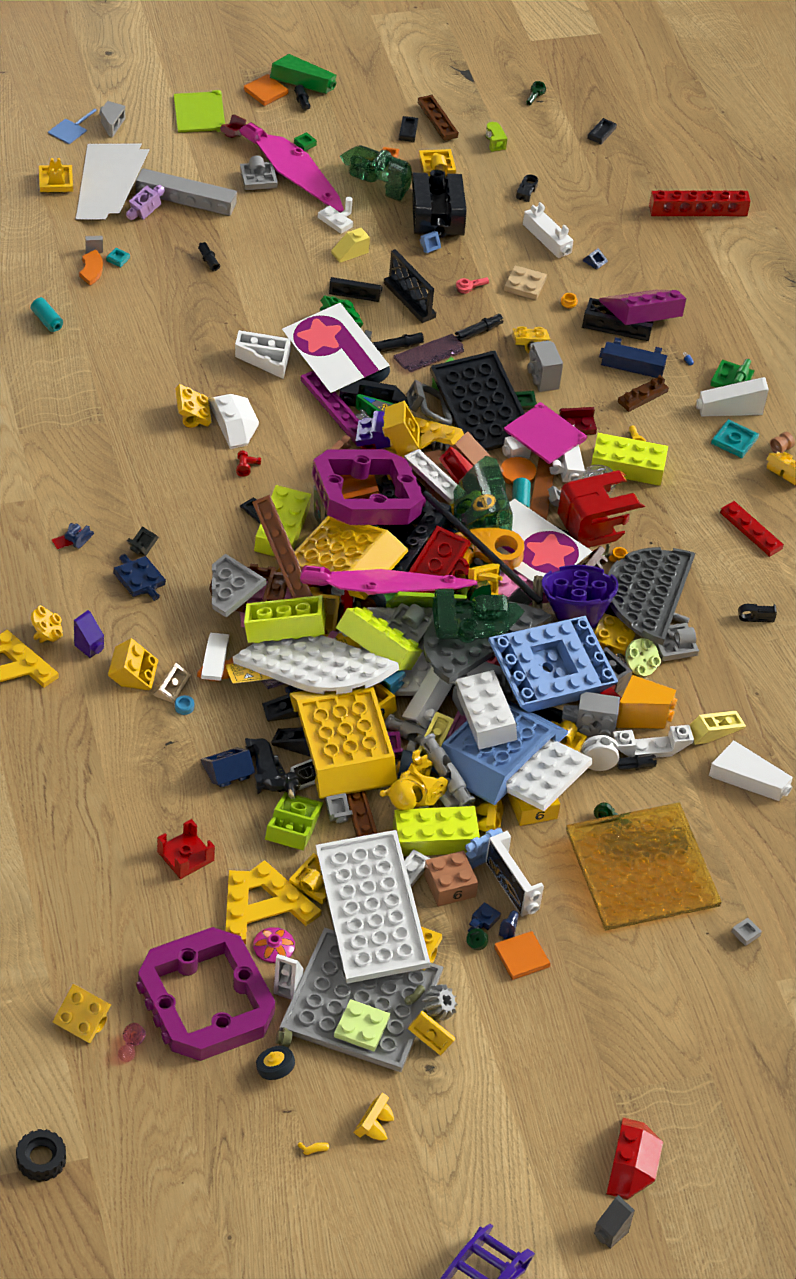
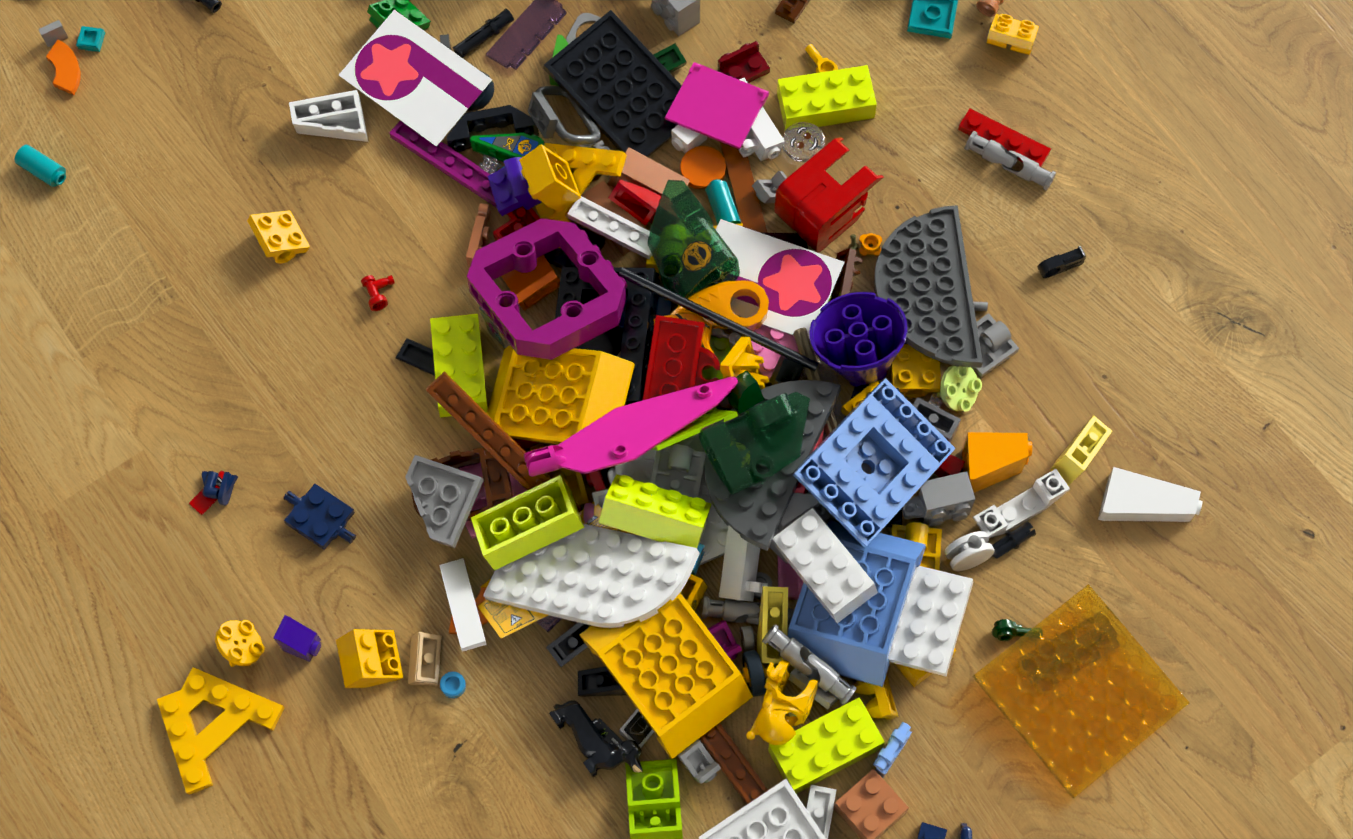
camera: 15 degrees left, 20 degrees up
pearl dark grey bracket [127,526,159,556] -> none
dark blue slope [200,747,255,787] -> none
white wedge [208,394,259,449] -> none
panel [486,831,544,916] -> none
light grey plate [732,918,762,946] -> none
none -> light grey piece [964,131,1056,191]

